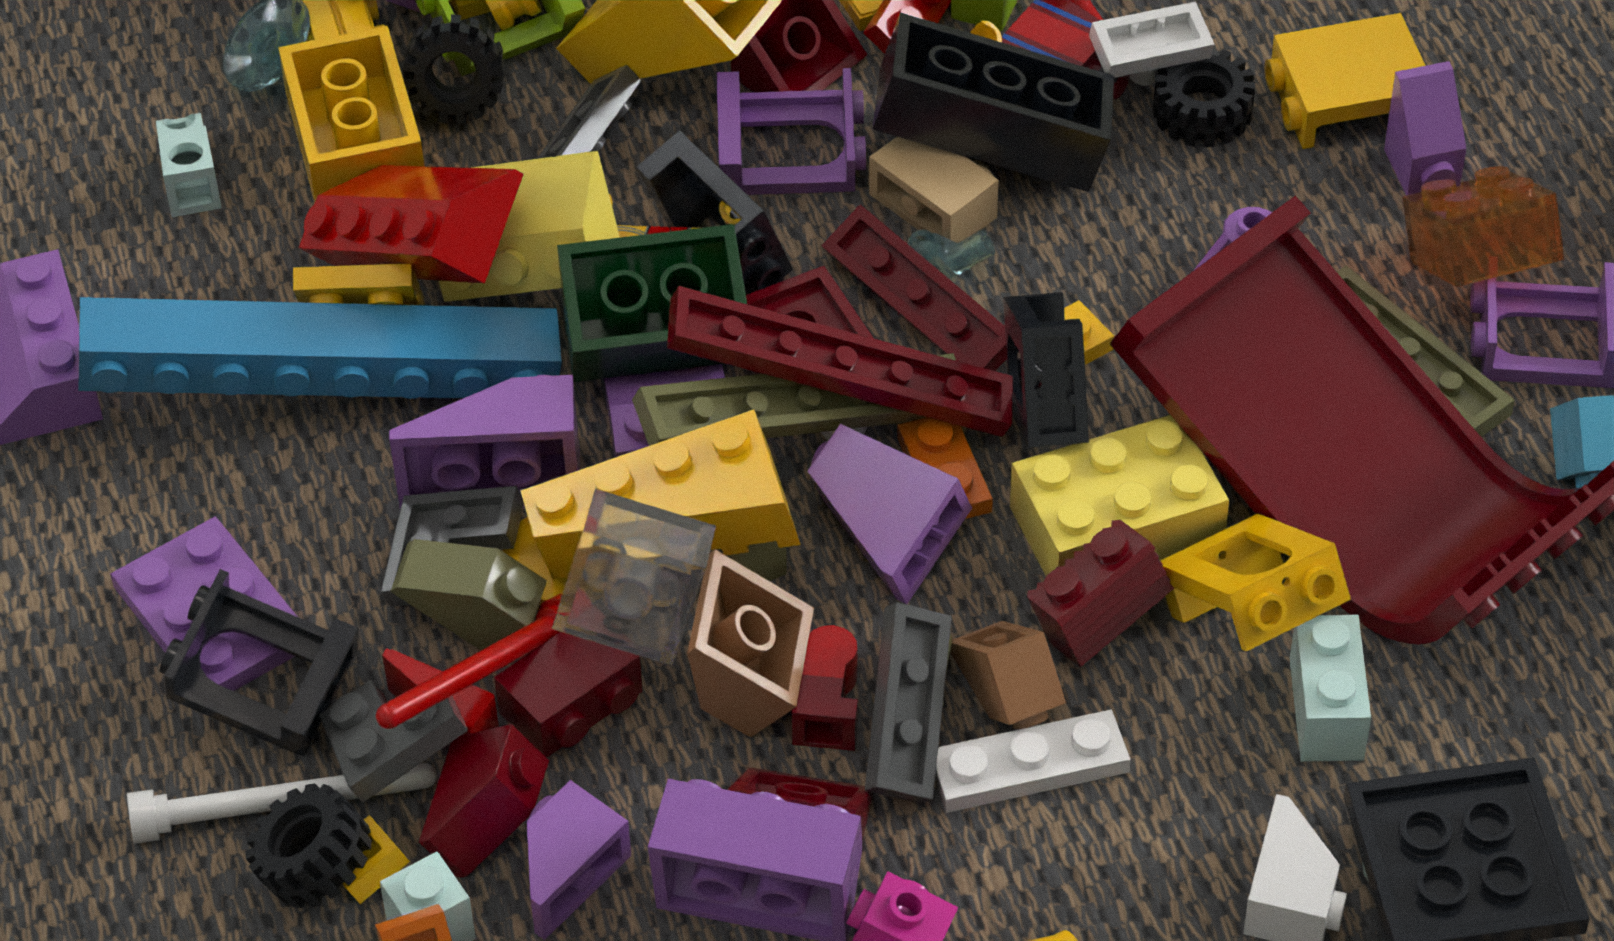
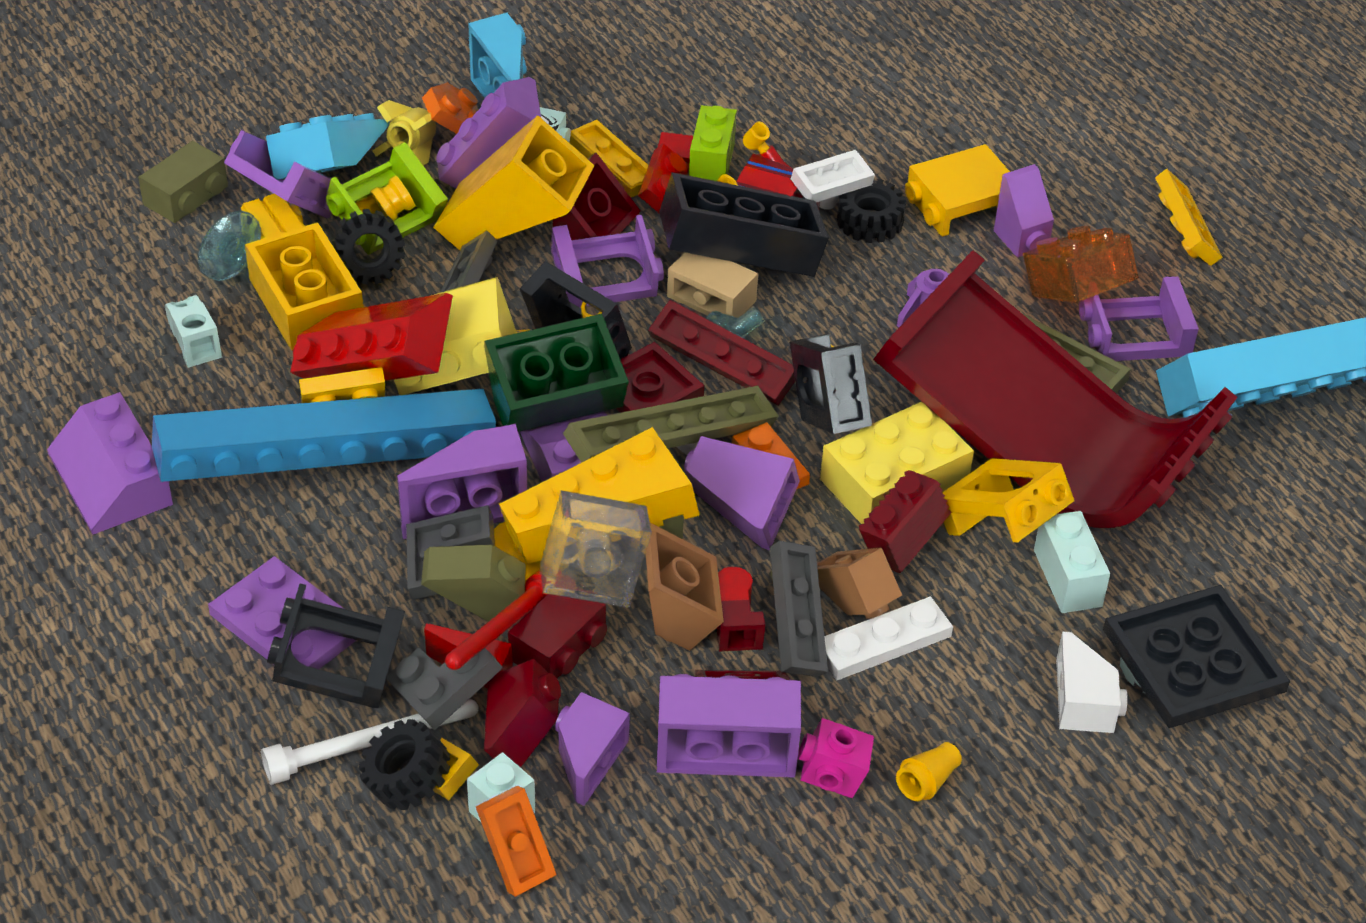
camera: 15 degrees left, 5 degrees down
dark red plate [667,286,1013,437] -> none

